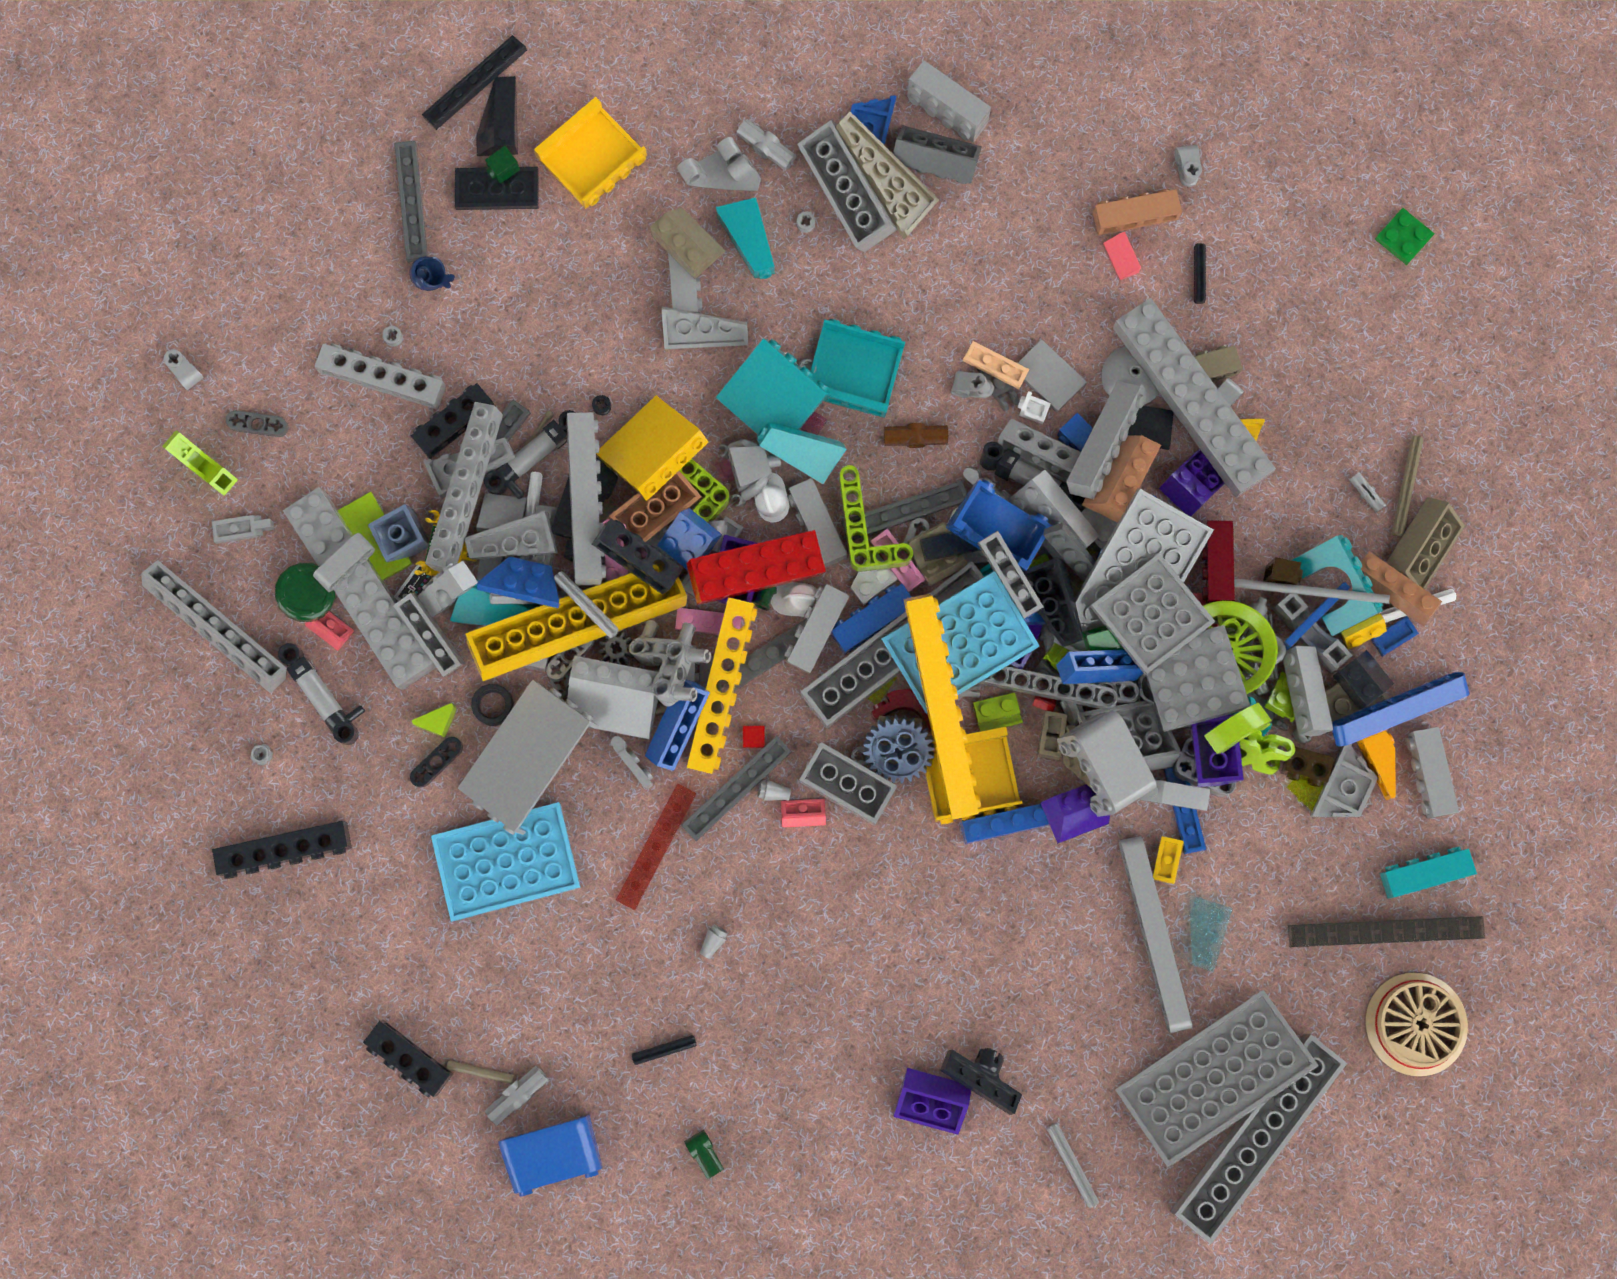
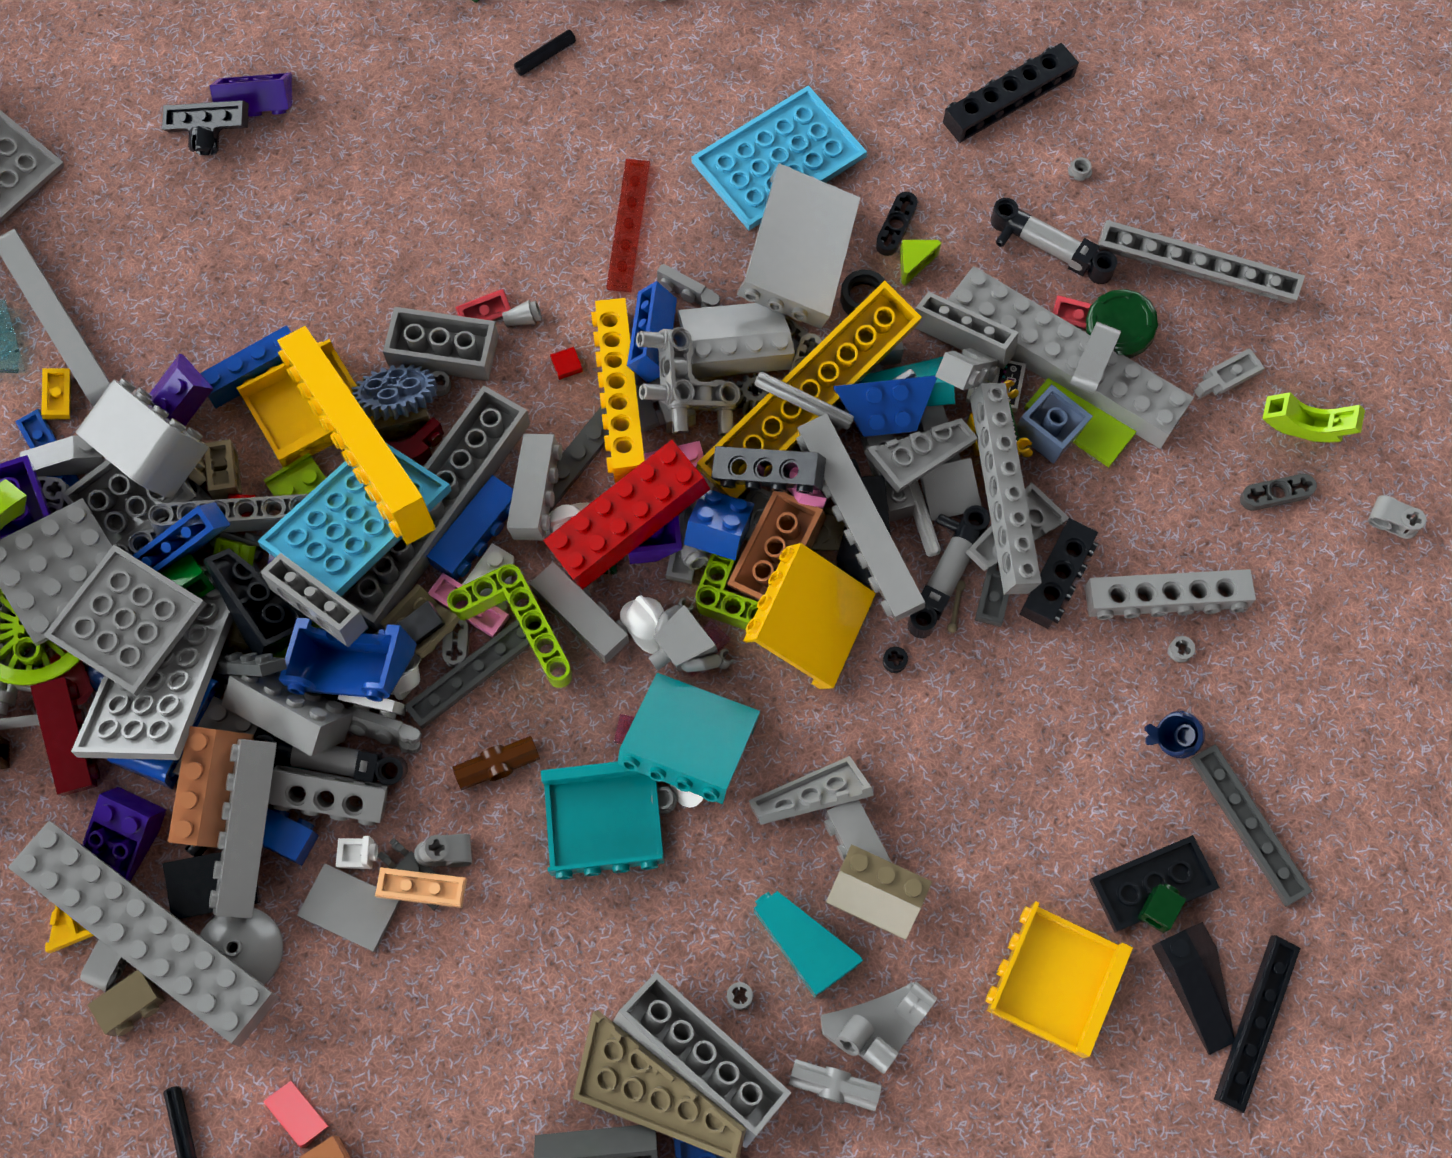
camera: 160 degrees right, 10 degrees down
dark grey plate [681,736,792,842] -> none
light grey cone [699,924,728,959] -> none
slope [757,422,847,484] -> none
light grey axle [1047,1123,1099,1208] -> none

